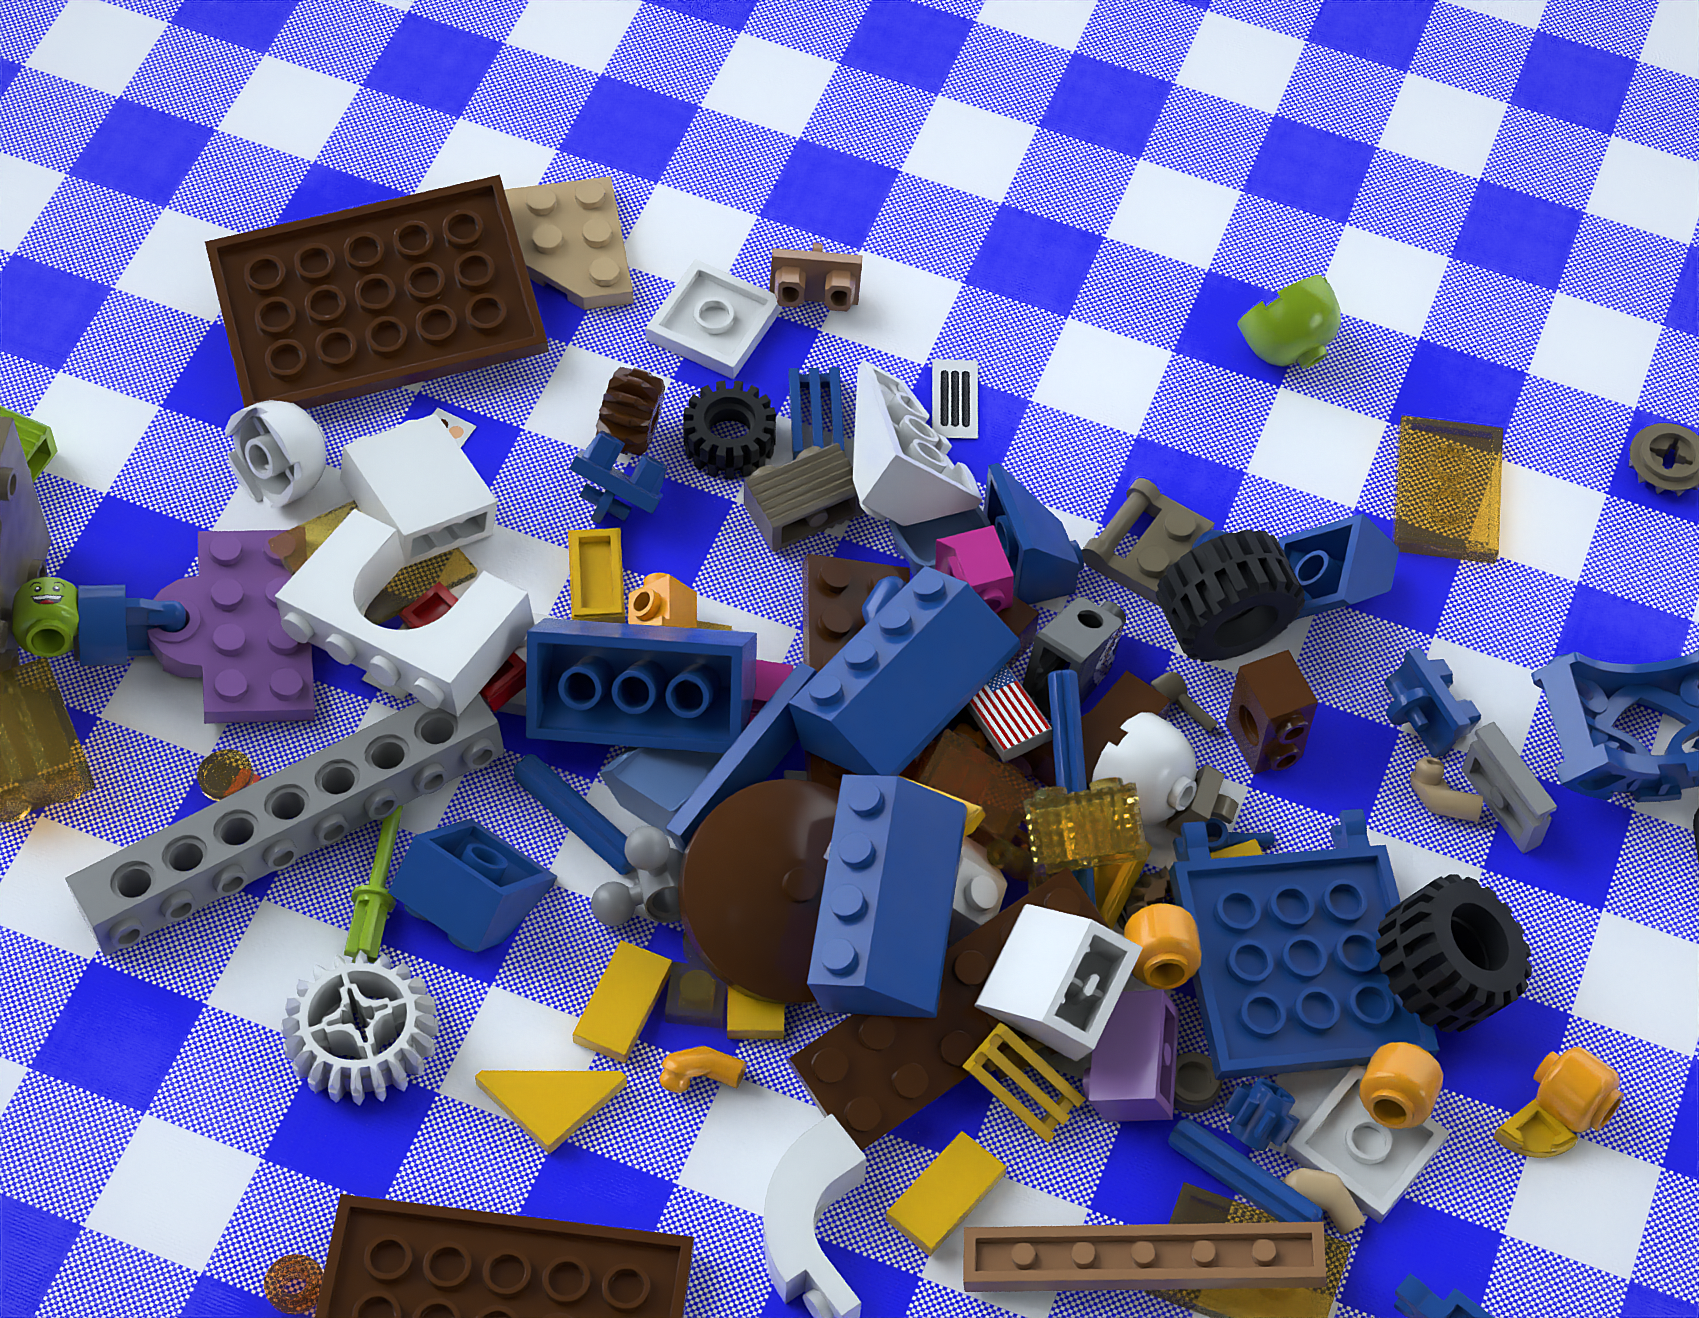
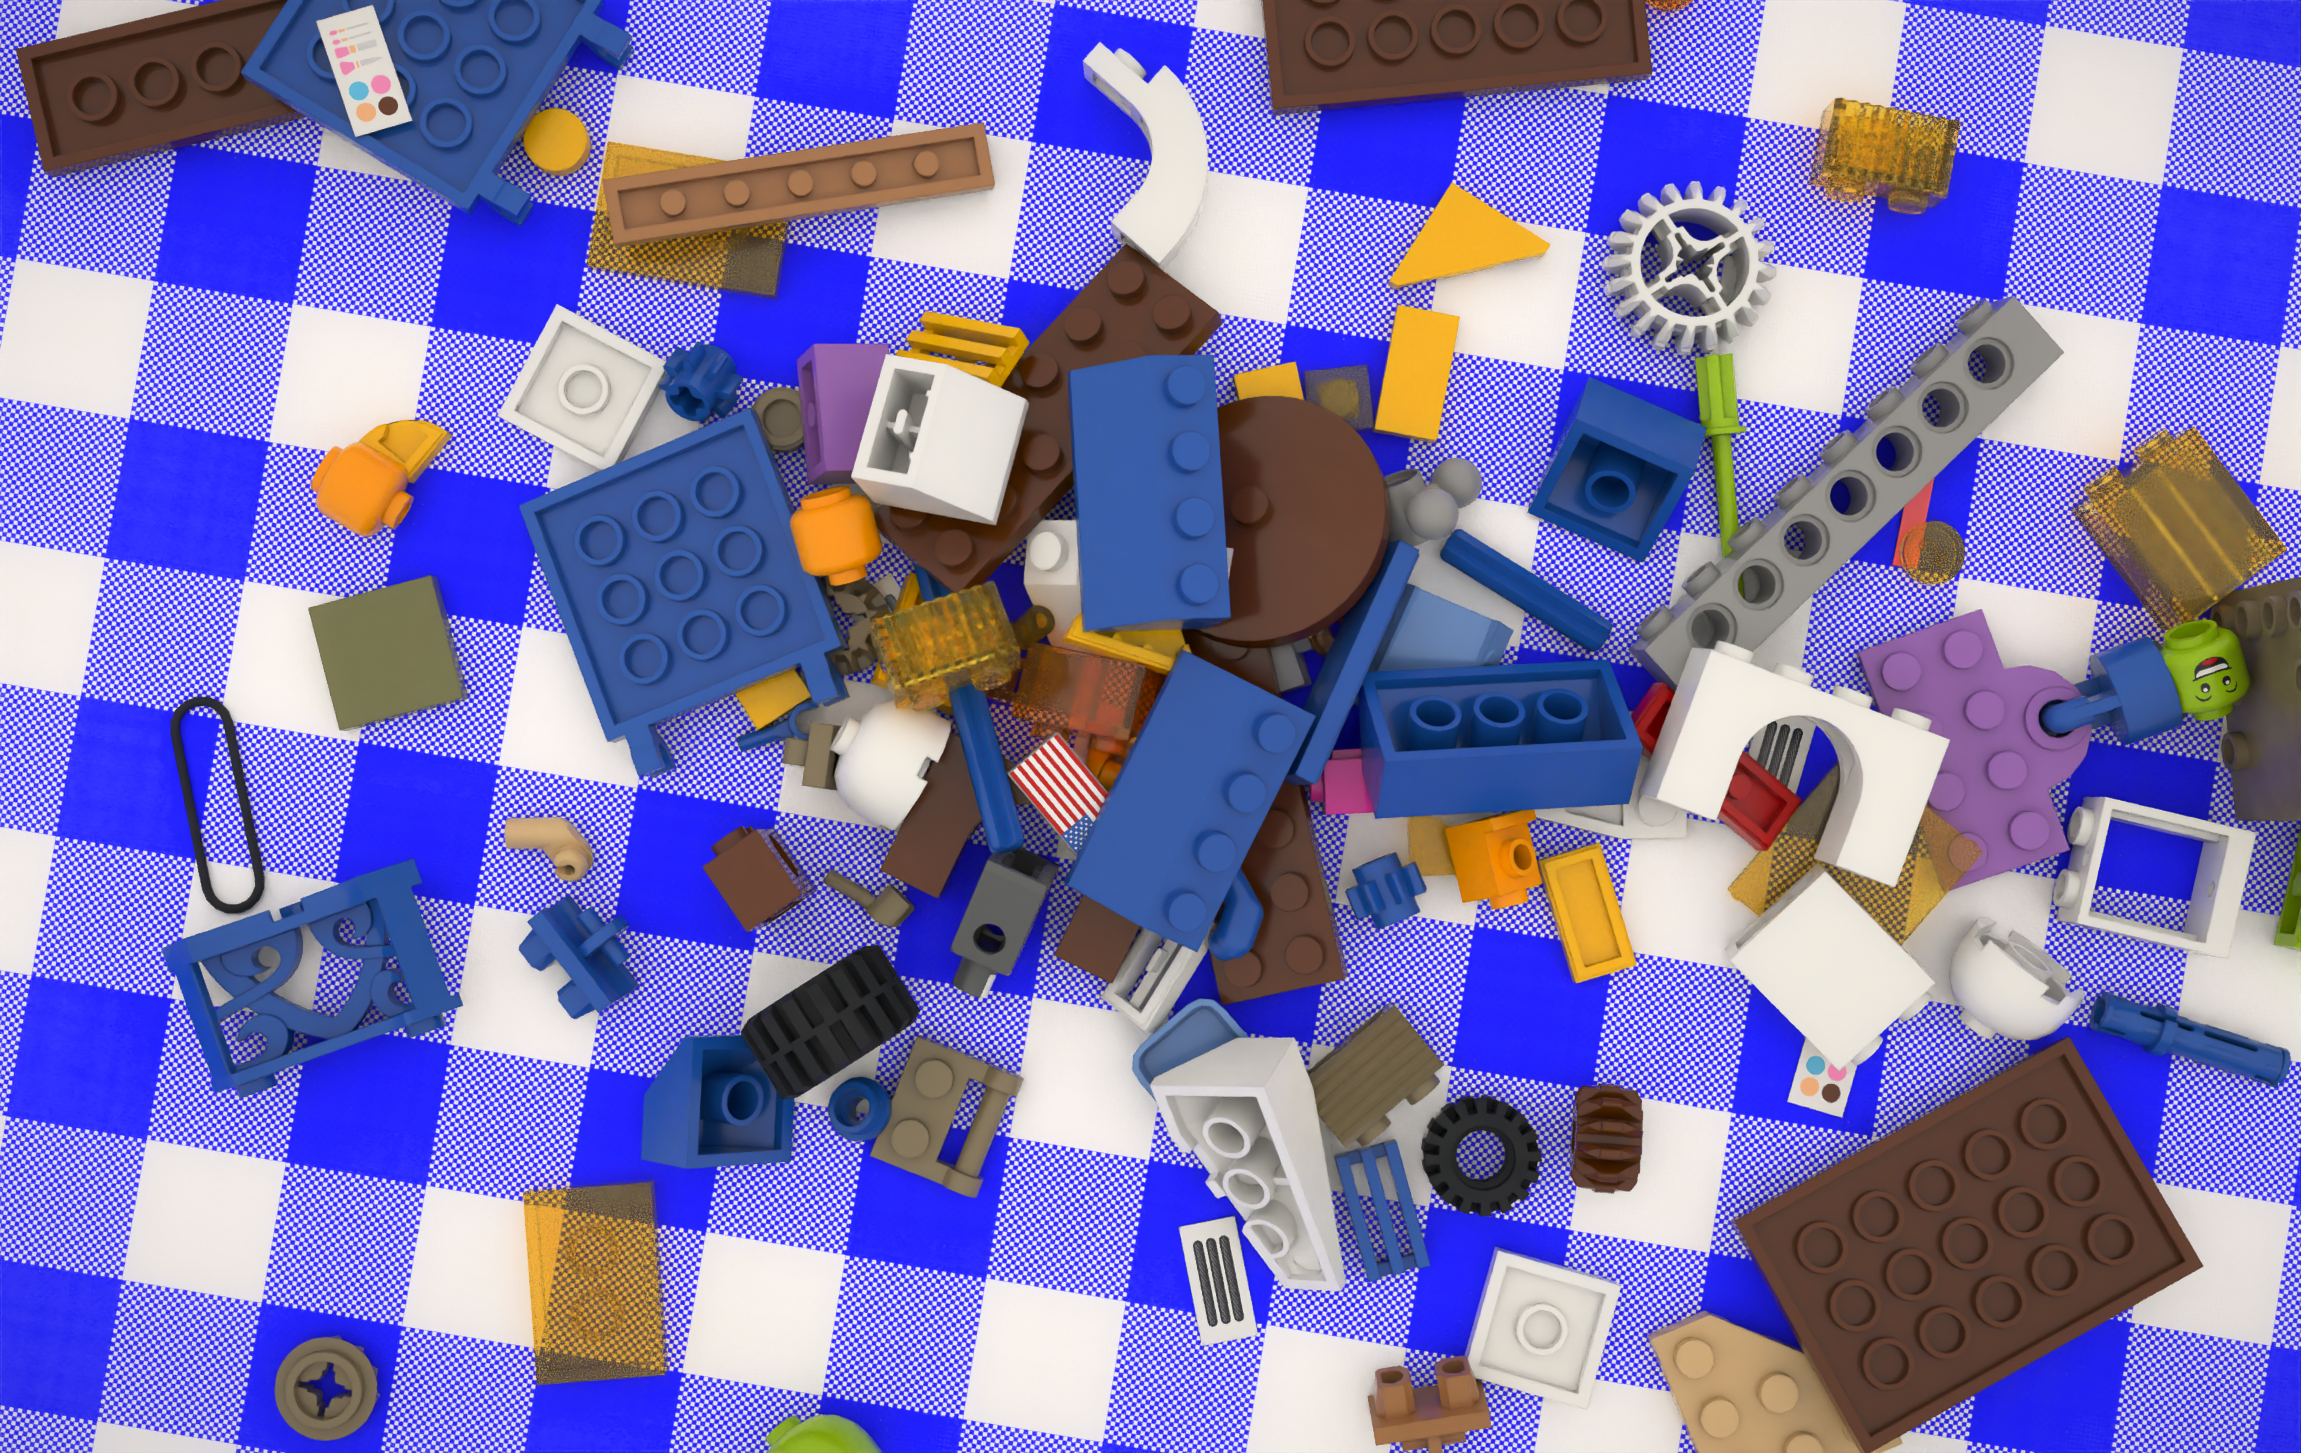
camera: 170 degrees right, 30 degrees up
blue hips [569,430,668,525] -> none
light orange arm [659,1046,747,1093] -> none
yellow tile [885,1131,1007,1257] -> none
dark pink window [935,525,1014,613] -> none
blue slope [983,463,1084,605] -> none
blue axle [1168,1119,1323,1222] -> none
tan arm [1282,1168,1366,1235] -> none
light orange head [1359,1042,1444,1129] -> none
black tyre [1376,874,1532,1033] -> none
light grey plate [1461,721,1557,854] -> none
none -> olive tile [308,575,469,731]
none -> blue gear [1345,852,1427,929]
none -> clear yellow brick [1809,98,1961,214]
none -> white window [2053,797,2256,959]
none -> blue pin [2090,991,2291,1088]

